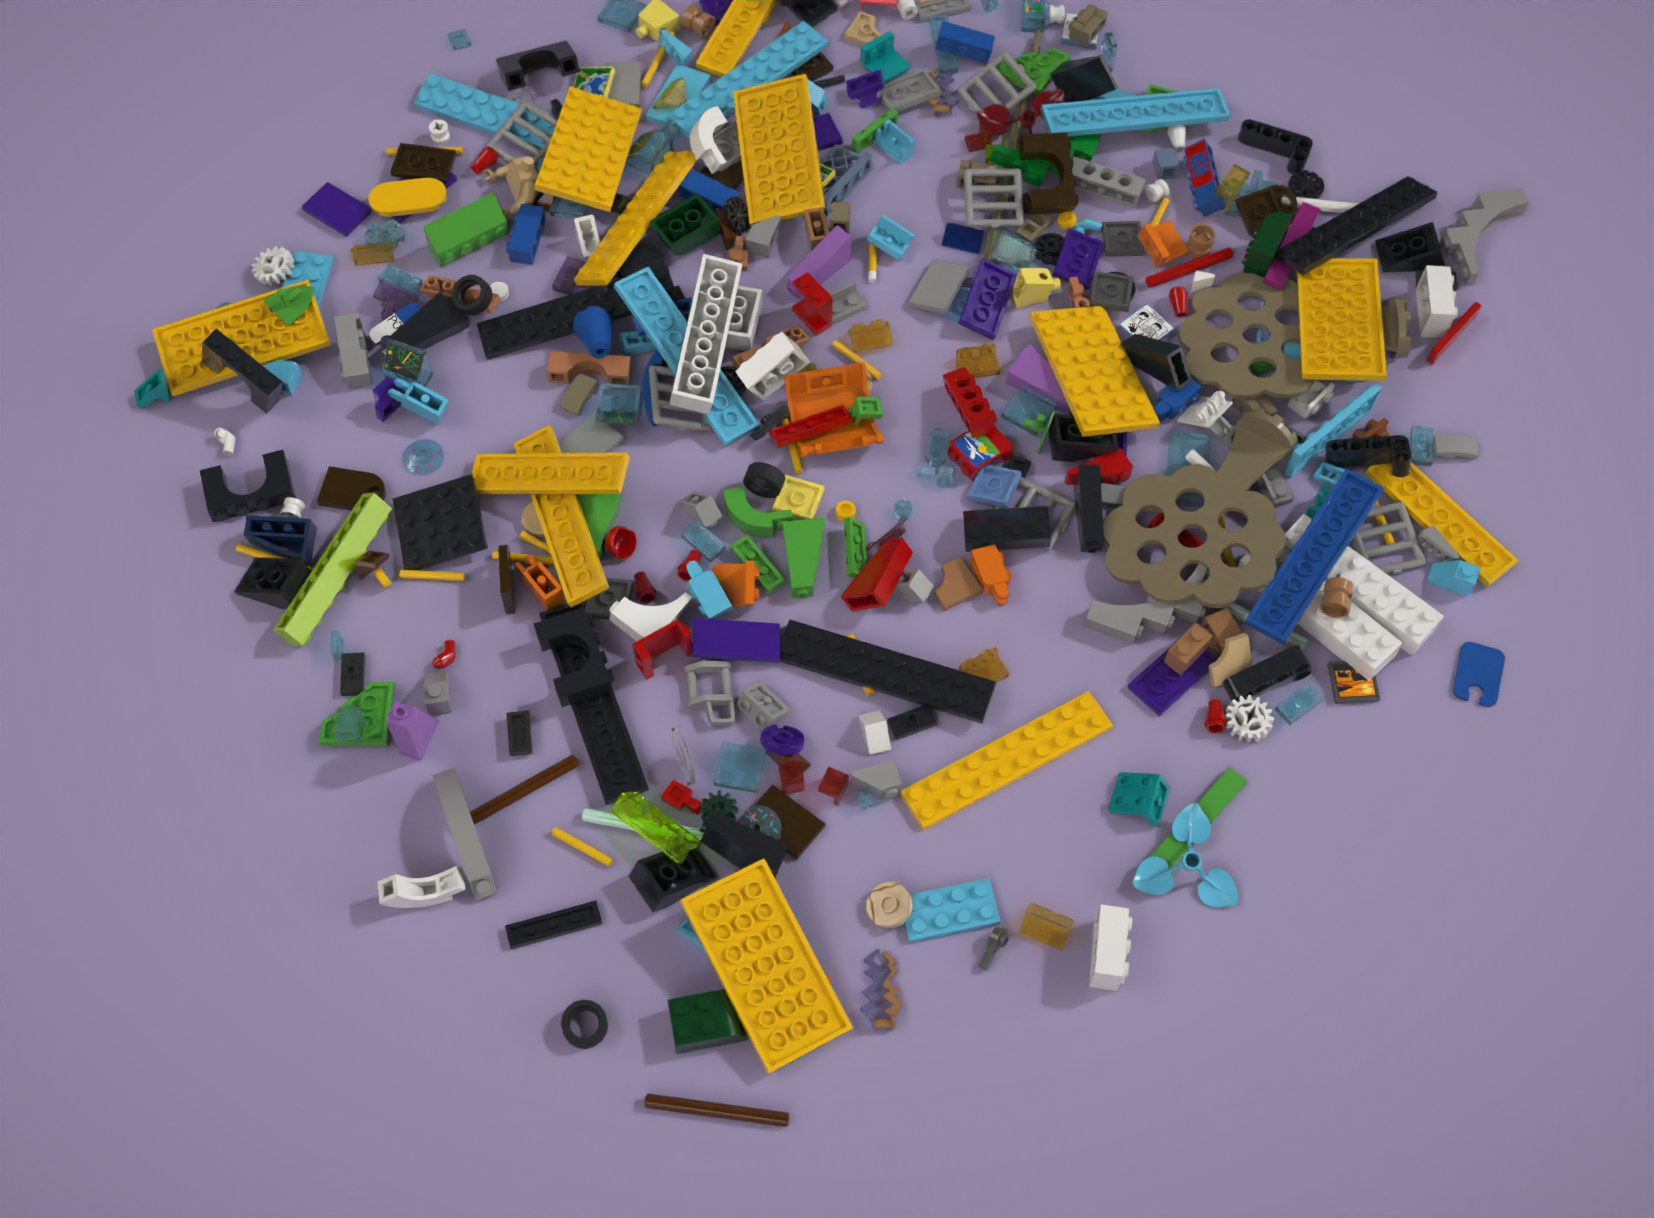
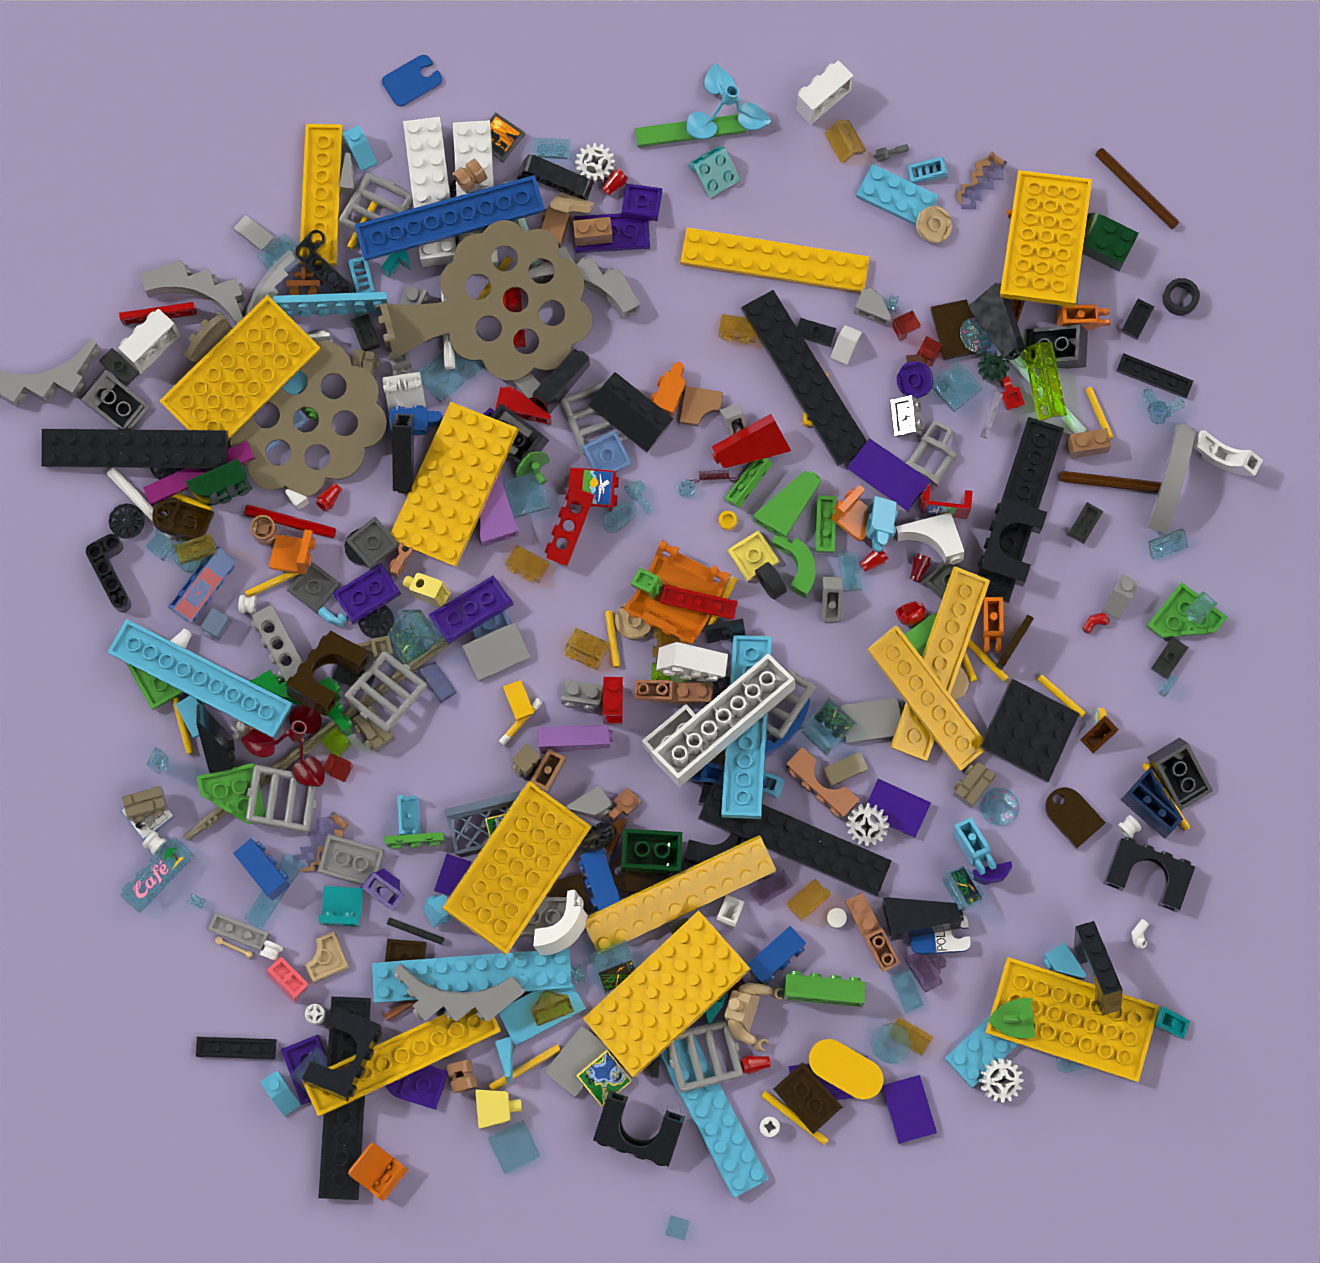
camera: 140 degrees left, 15 degrees up
lime brick [273,493,392,646] -> none
light grey wedge [334,312,372,389] -> none
medium lavender slope [386,701,439,761] -> none
black tyre [452,275,493,315] -> none
blue cone [573,306,613,358] -> none
medium azure bracket [866,215,915,260] -> none
black tile [1007,455,1032,479] -> none
yellow tile [1057,211,1077,230] -> none
tile [1118,304,1175,341] -> none
none -> light grey arch [139,260,246,325]
none -> light grey slope [244,250,297,315]
none -> light grey arch [394,963,525,1022]
none -> yellow slope [503,680,534,721]
none -> dark purple tile [621,184,663,221]
none -> clear yellow panel [786,879,831,922]
none -> white gear [846,803,889,846]
none -> dark purple tile [863,778,931,838]
none -> medium azure slope [907,156,948,183]
none -> dark tan brick [953,762,996,808]
none -> orange hinge [1056,304,1111,330]
none -> medium nougat brick [1067,428,1111,459]
none -> black plate [1121,298,1155,340]
none -> clear light blue axle [1141,388,1185,424]
none -> clear light blue plate [1148,528,1189,560]

